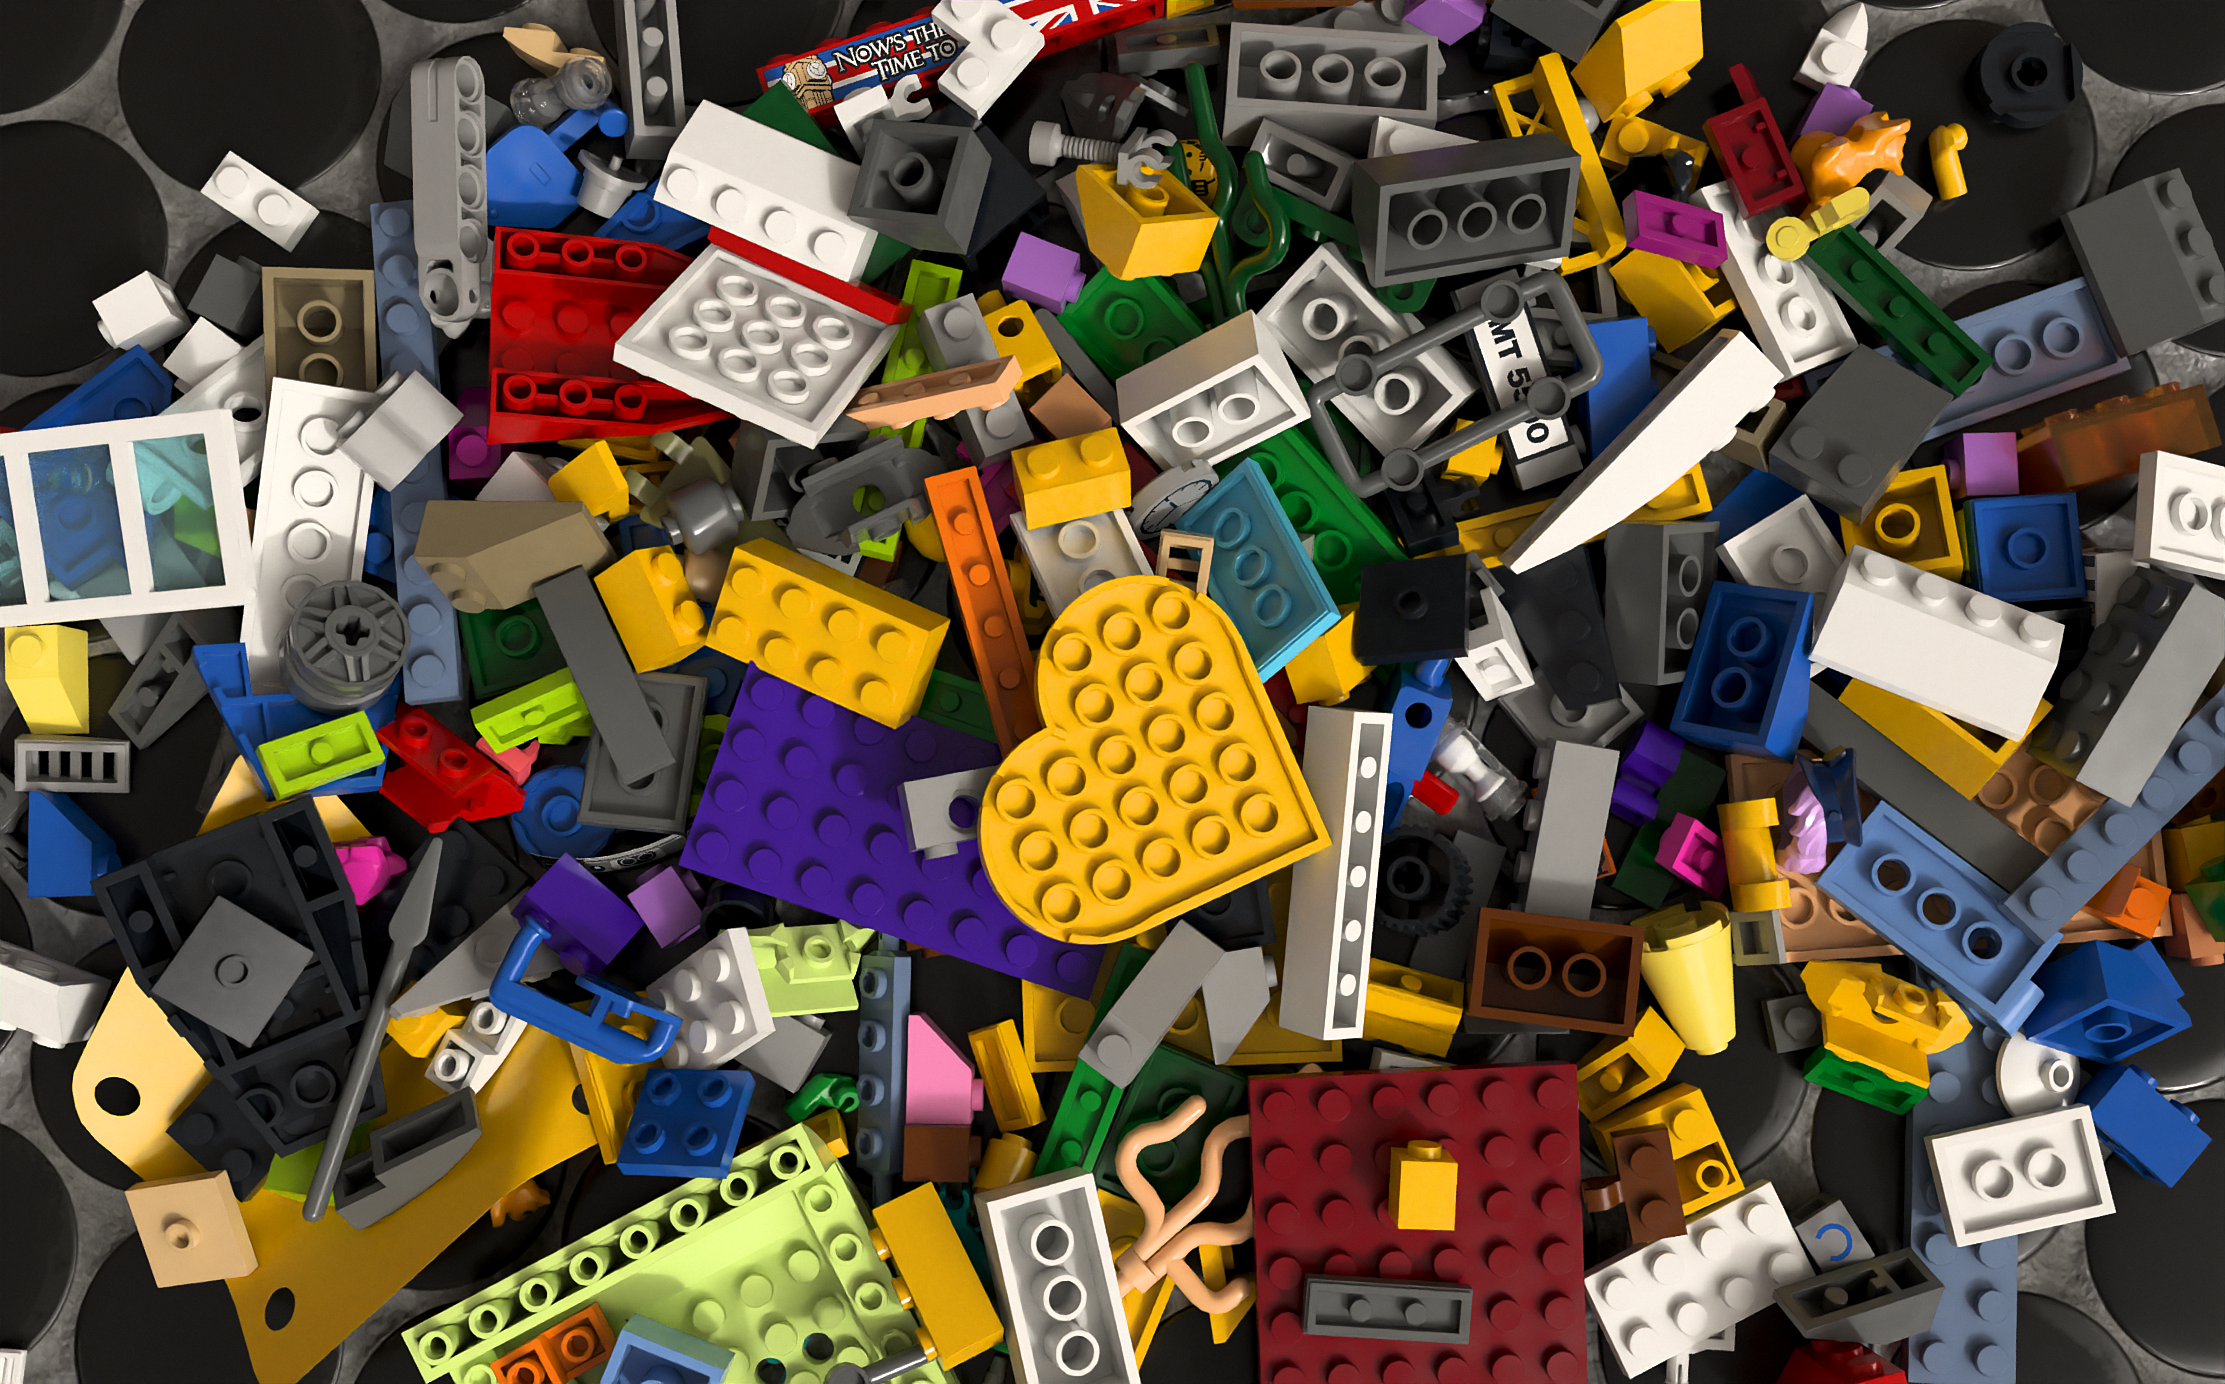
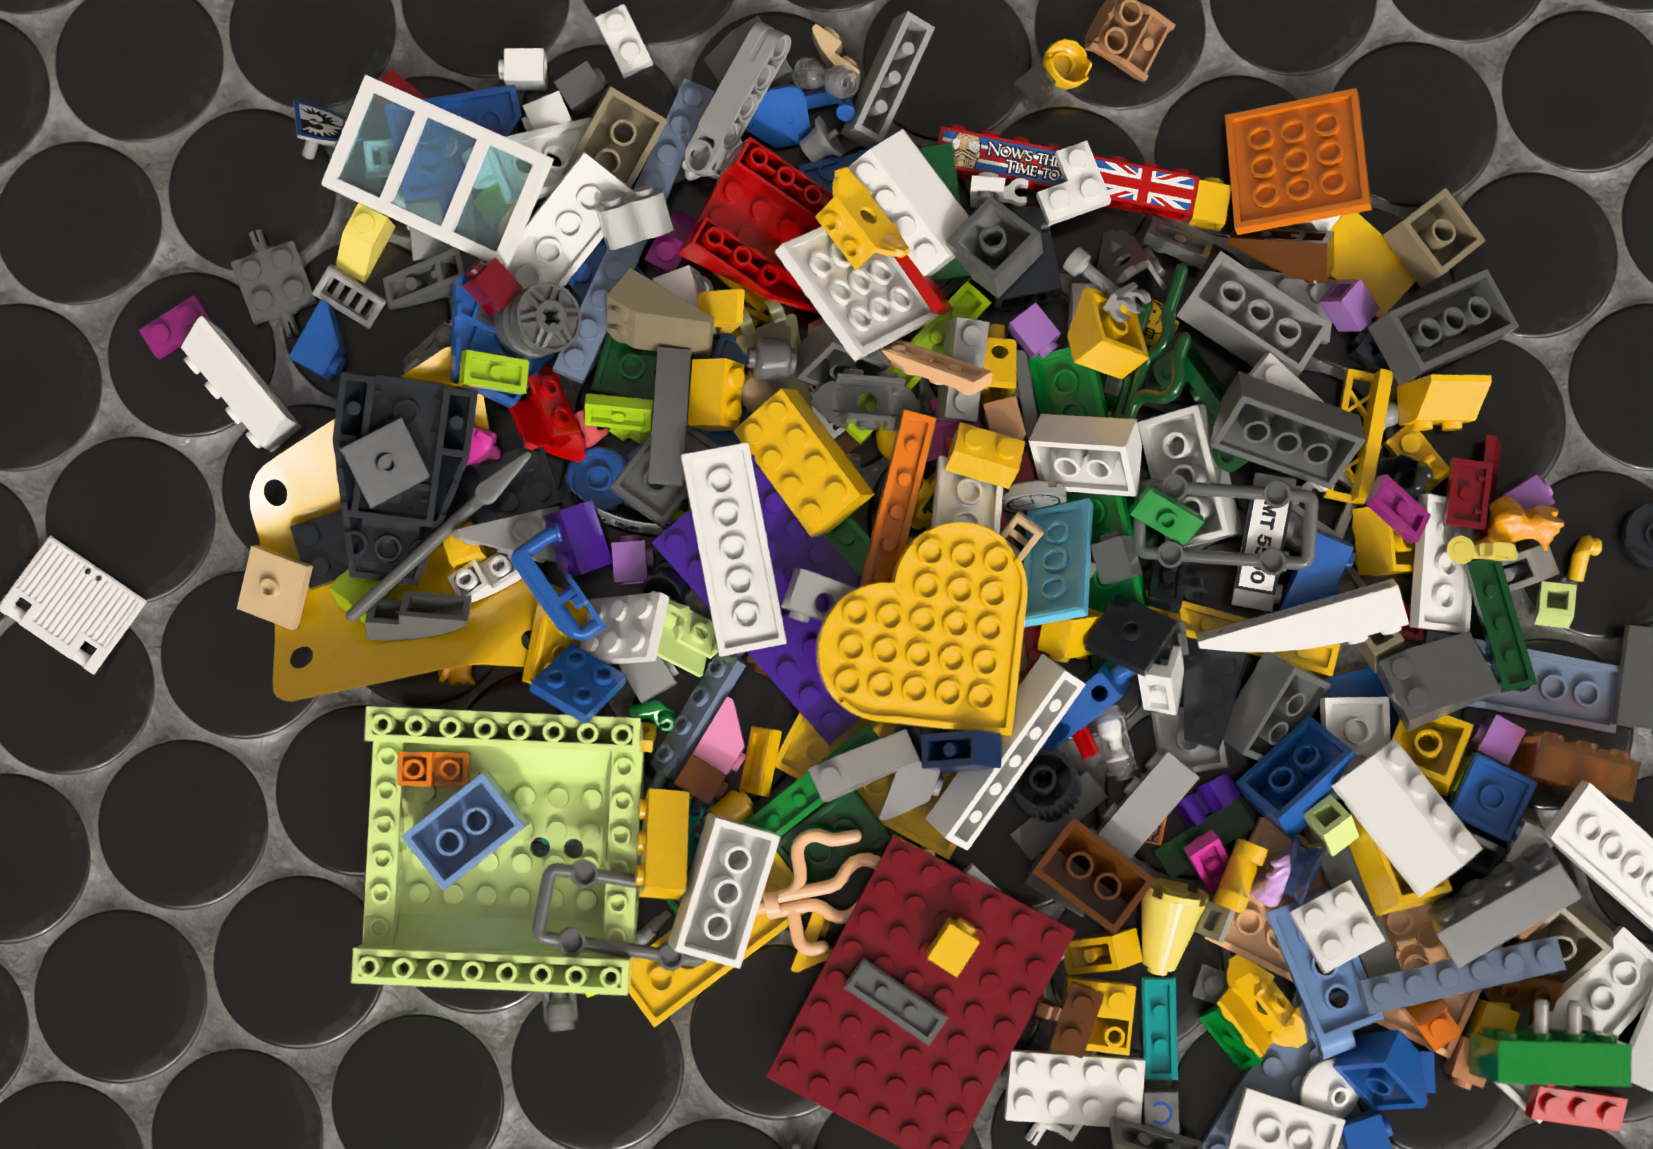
camera: 30 degrees right, 0 degrees up
light grey slope [1242,118,1361,214] -> none
yellow brick [1360,957,1464,1058] -> none
yellow plate [1440,418,1504,487] -> none
white plate [1793,2,1868,92] -> none
none -> dark red brick [461,257,523,315]
none -> white plate [681,443,787,656]
none -> yellow piece [815,167,910,270]
none -> dark blue brick [922,730,1002,772]
none -> dark grey brick [1090,531,1143,584]
none -> green plate [1129,485,1204,546]
none -> teal tile [1141,976,1178,1080]
none -> white plate [1289,880,1386,974]
none -> yellowish green brick [1303,794,1360,857]
none -> yellowish green brick [1534,581,1577,629]

